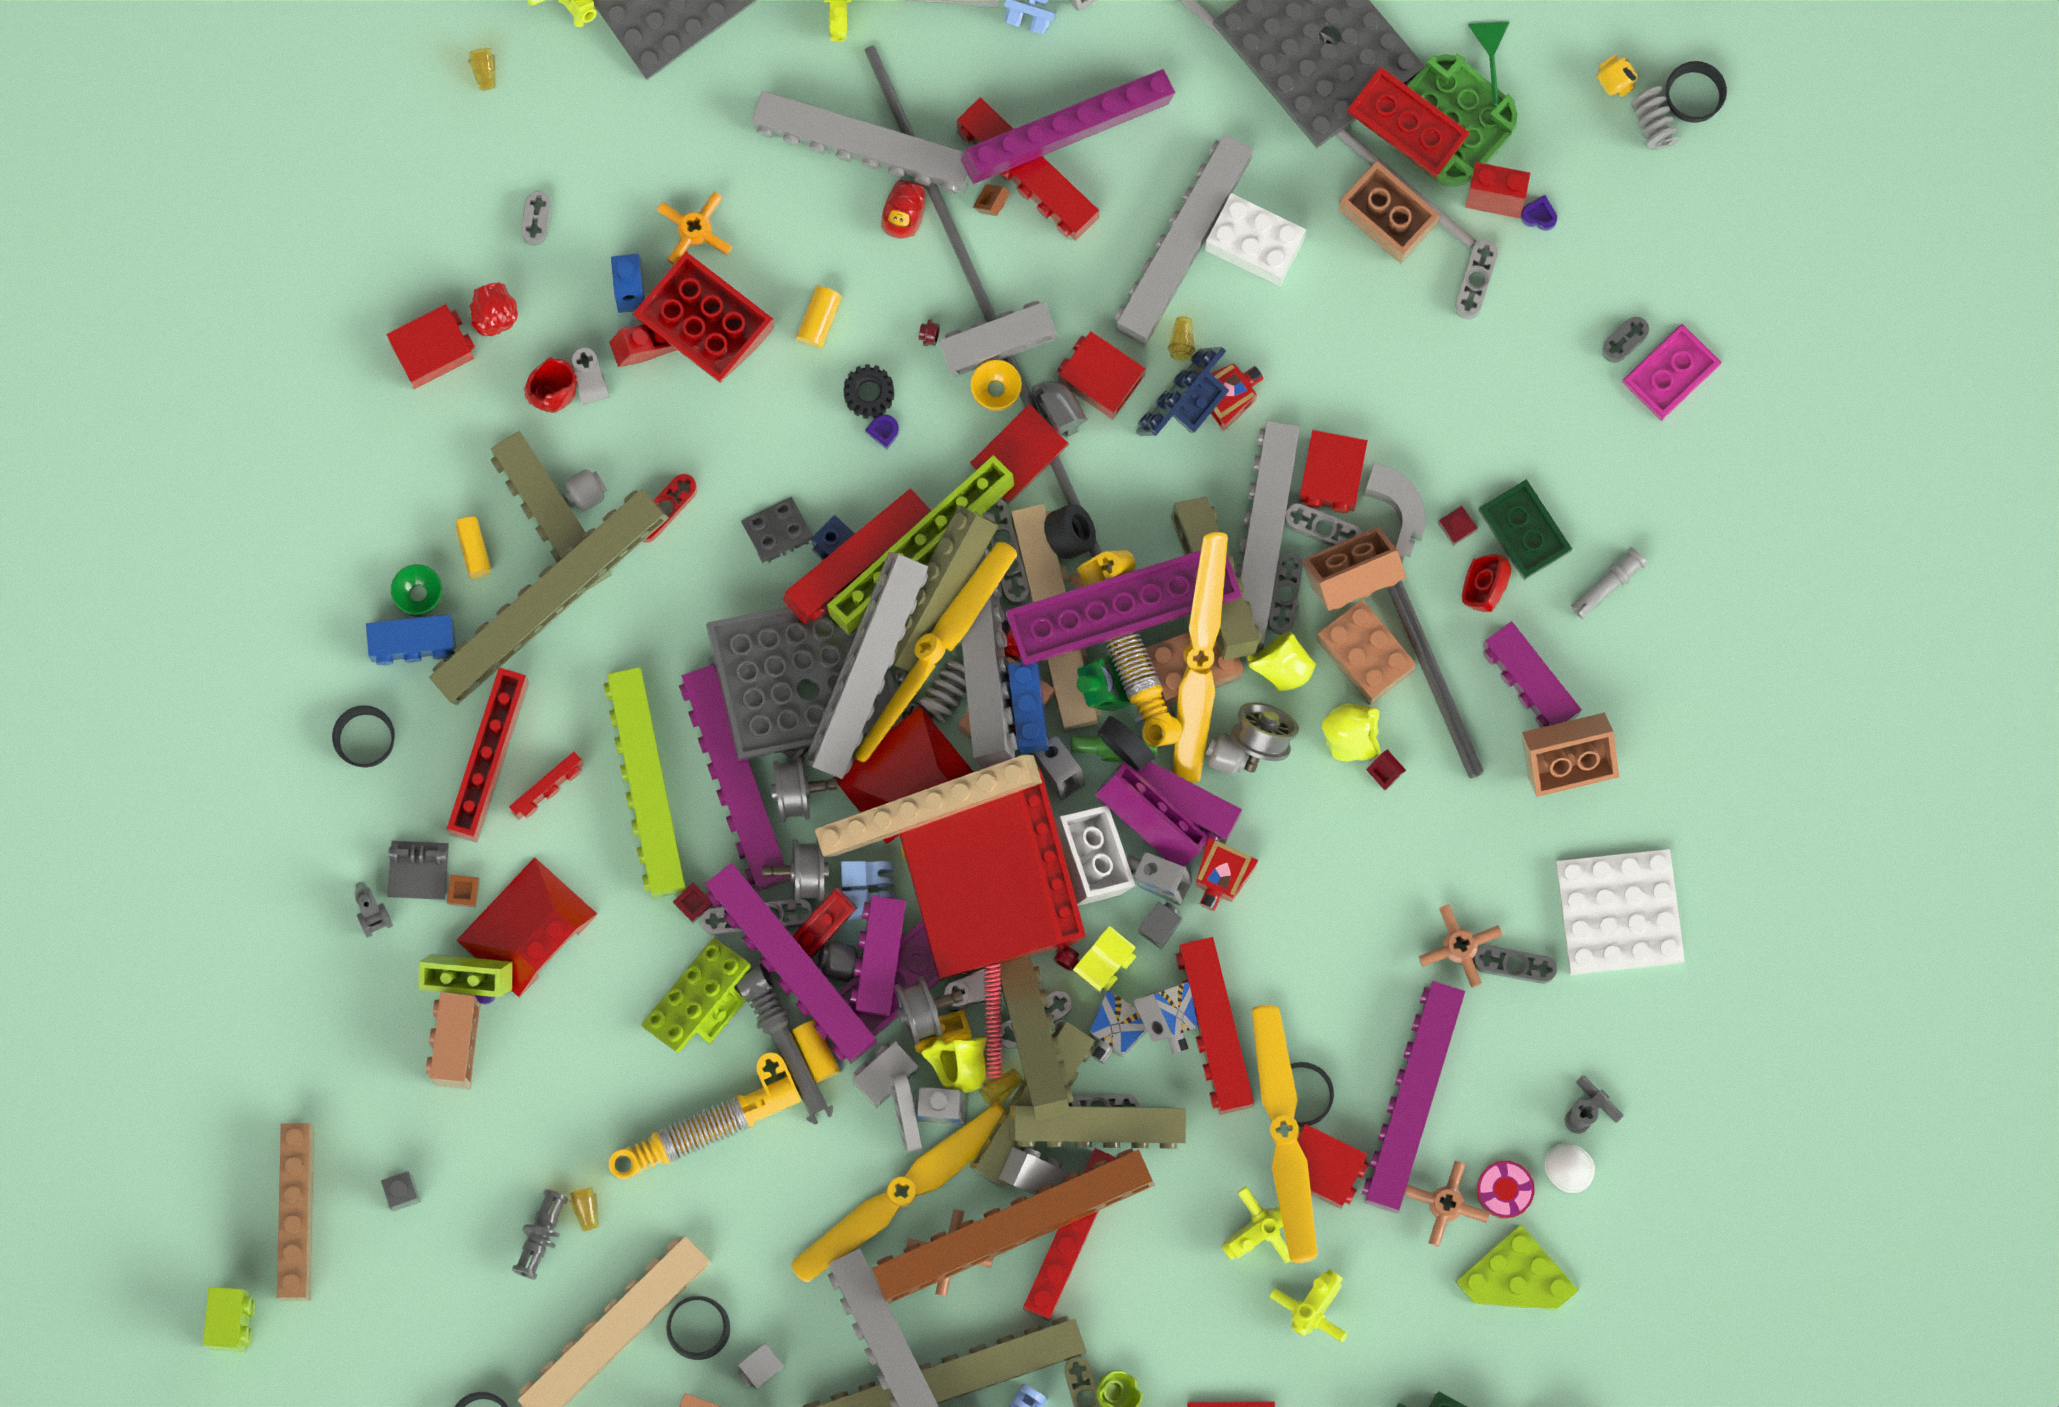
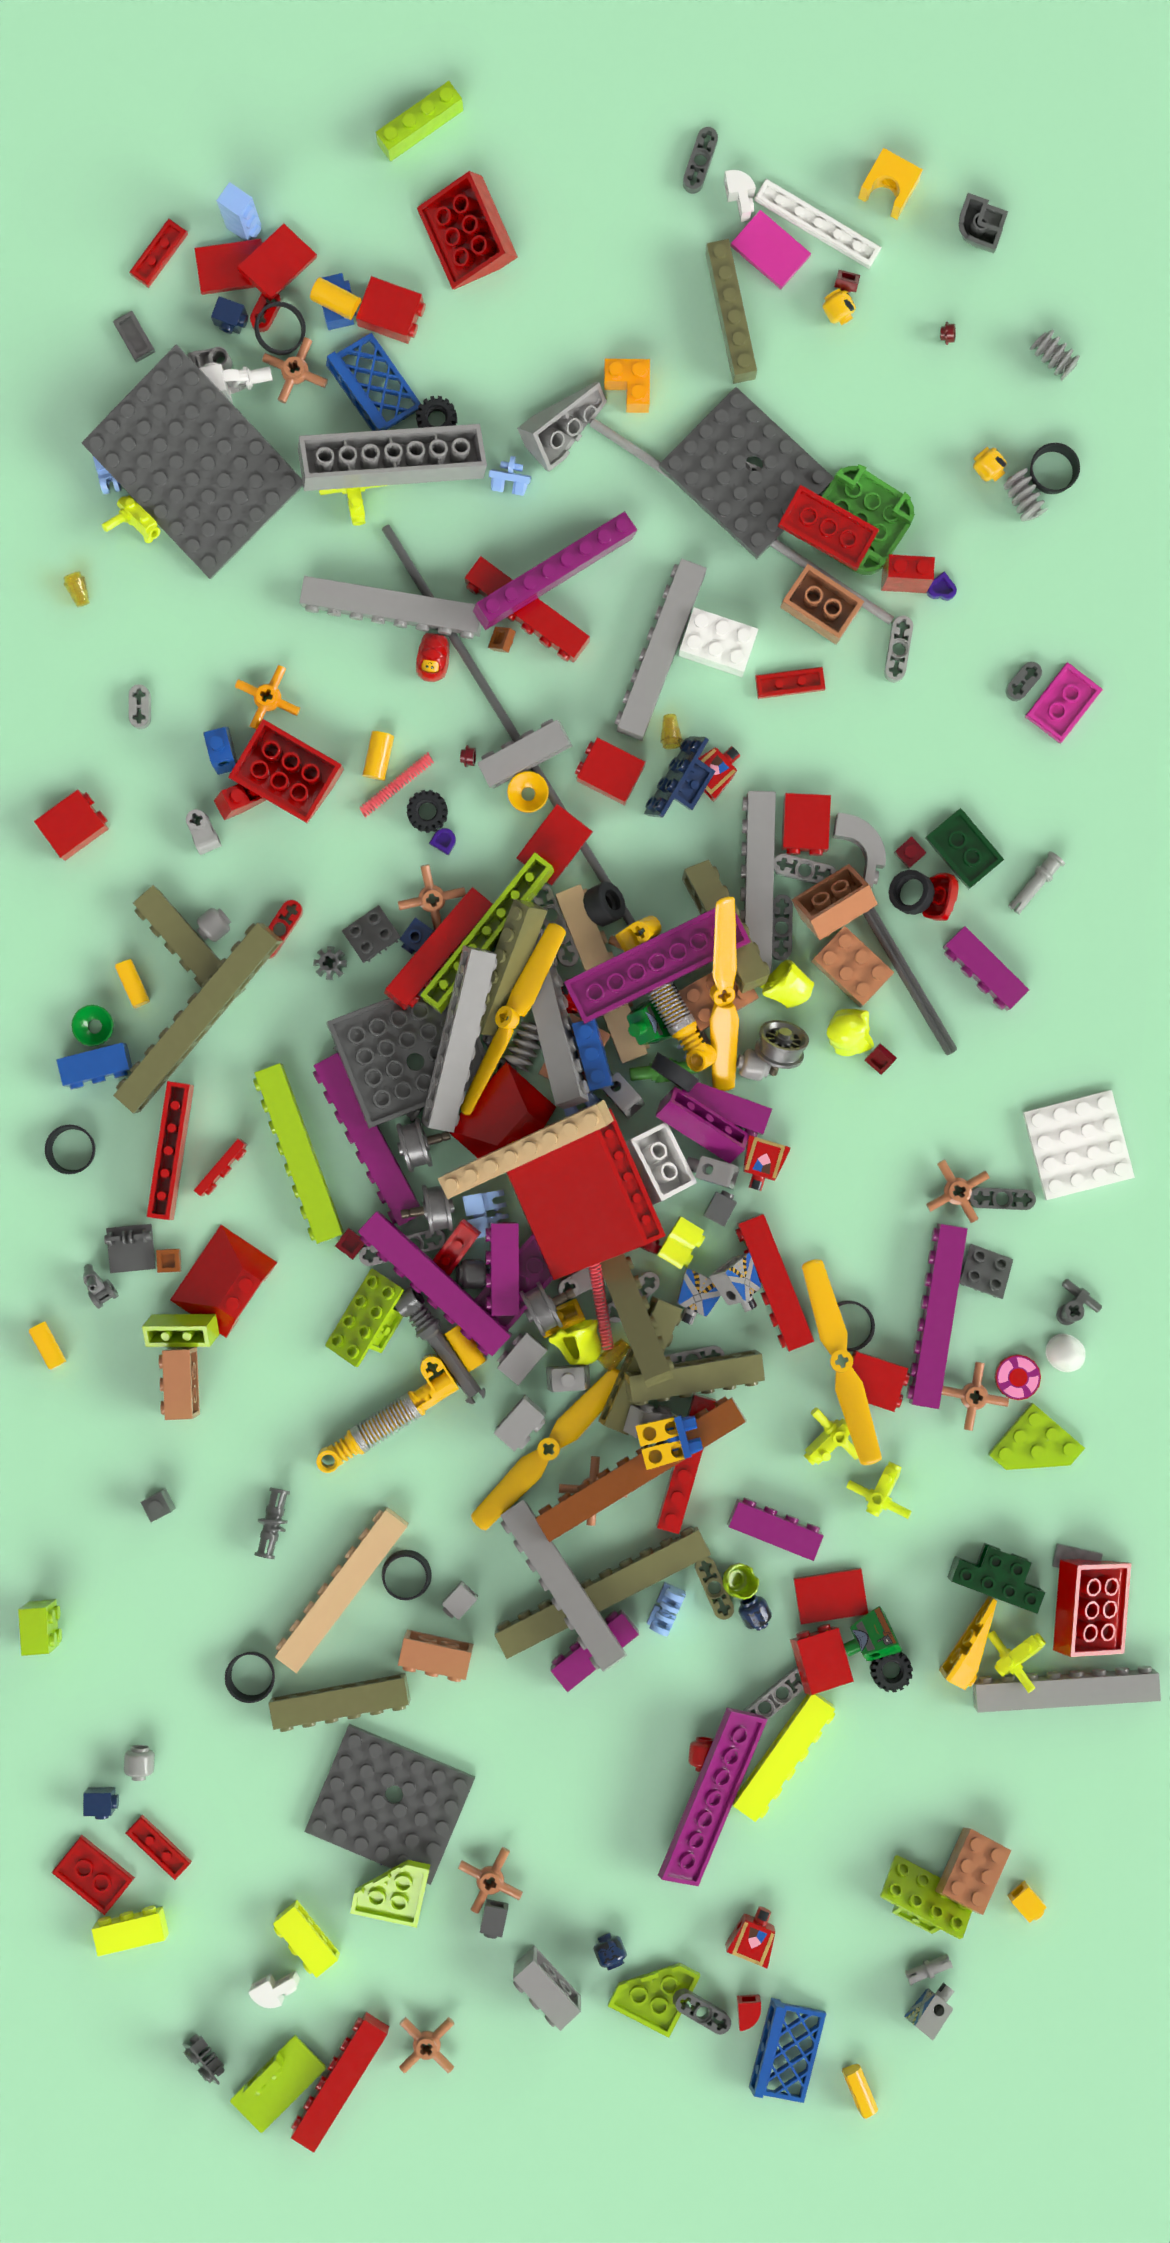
camera: 10 degrees left, 10 degrees up
medium nougat brick [277,1123,314,1301] -> none
red hair [469,282,518,336] -> none
red hair [524,357,578,413] -> none
clear yellow cone [569,1187,599,1232] -> none
light grey beam [889,1072,922,1153] -> none
dark grey brick [1032,381,1088,437] -> none
green piece [1468,22,1509,107] -> none
nougat brick [1522,712,1619,797] -> none
none -> yellow brick [29,1321,67,1370]
none -> dark grey piece [313,946,347,980]
none -> coral piece [359,752,434,817]
none -> nougat bar [398,864,466,931]
none -> light grey brick [494,1395,546,1452]
none -> yellow hips [635,1415,703,1470]
none -> magenta brick [727,1497,824,1561]
none -> red tile [755,667,825,699]
none -> black tyre [888,869,935,915]
none -> dark grey hinge [959,1244,1013,1299]

